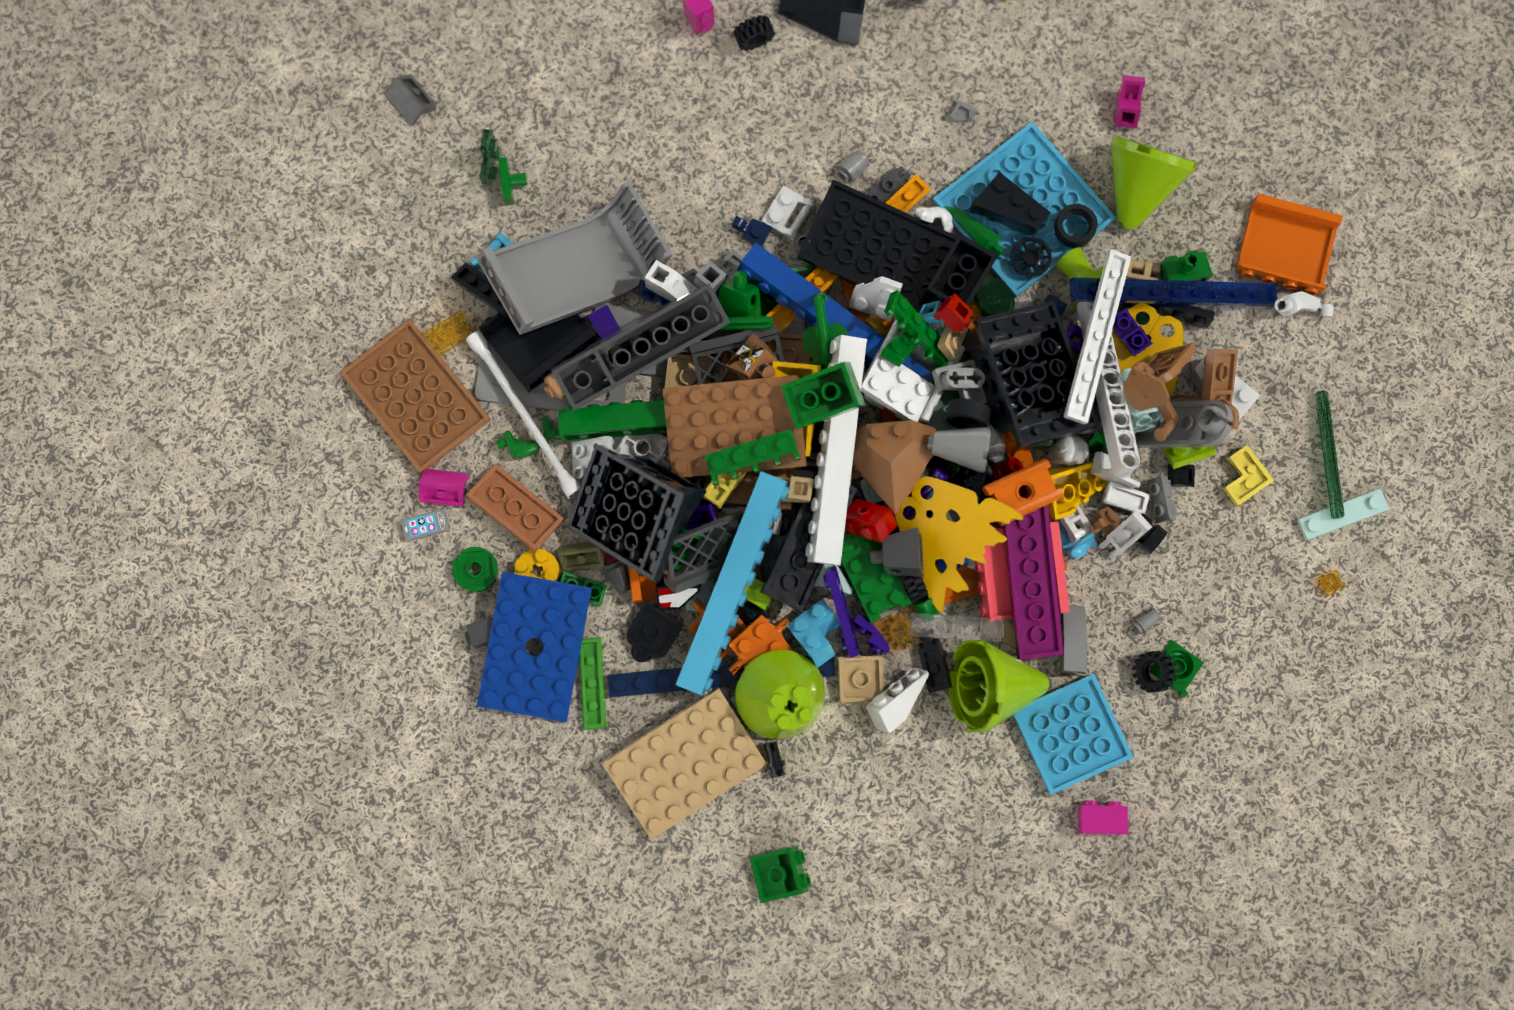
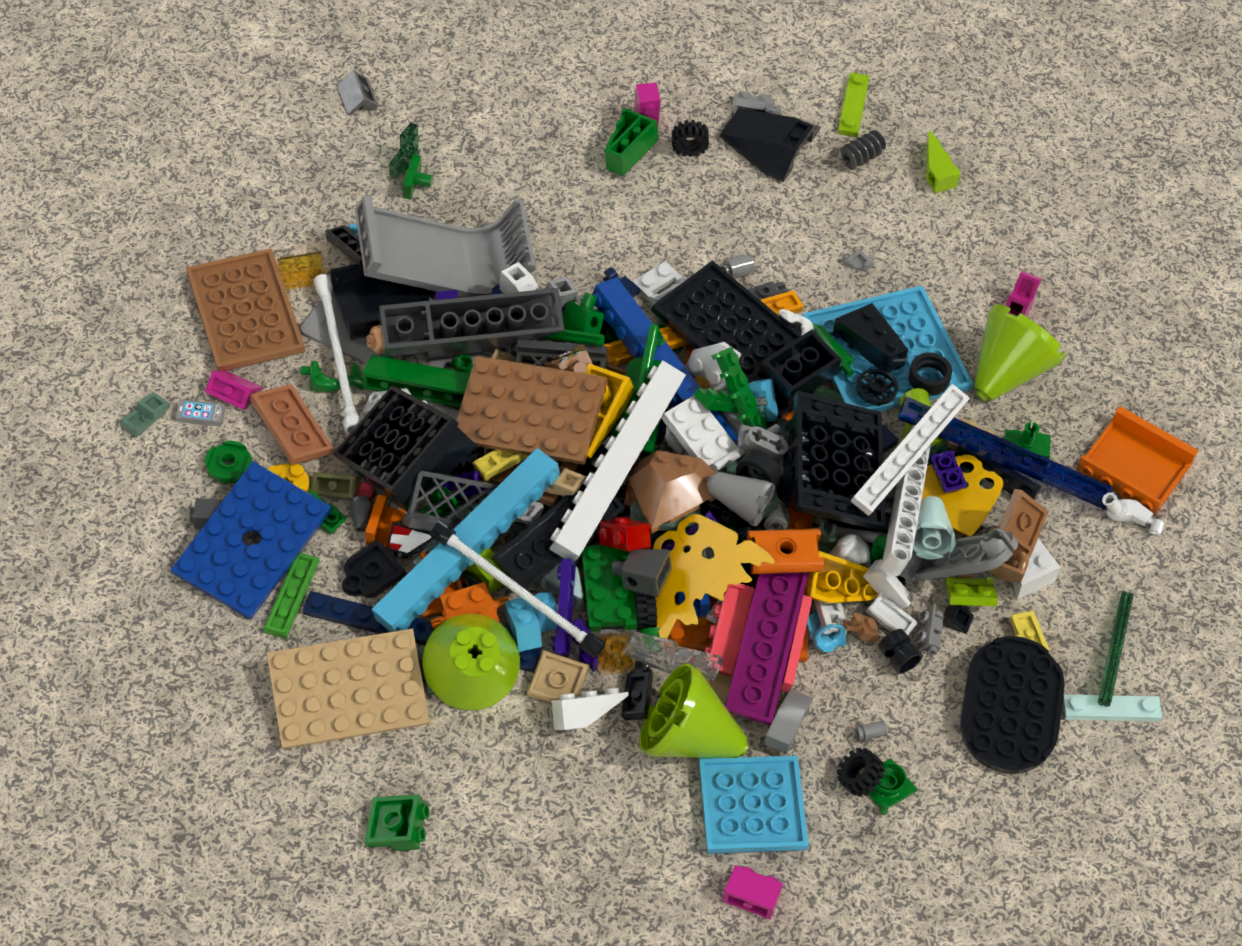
camera: 15 degrees right, 25 degrees down
green hinge [704,429,801,485] -> none
black pin [763,741,786,778] -> none
green slope [781,362,866,430] -> none
red brick [933,293,973,333] -> none
tan plate [937,325,969,361] -> none
white hinge [1099,510,1152,560] -> none
medium nougat plate [1123,343,1197,441] -> none
clear yellow plate [1318,570,1345,596] -> none
none -> sand green slope [120,392,170,438]
none -> white hose [429,520,606,659]
none -> green plate [451,355,473,373]
none -> green wedge [604,107,659,176]
none -> black plate [960,636,1065,774]

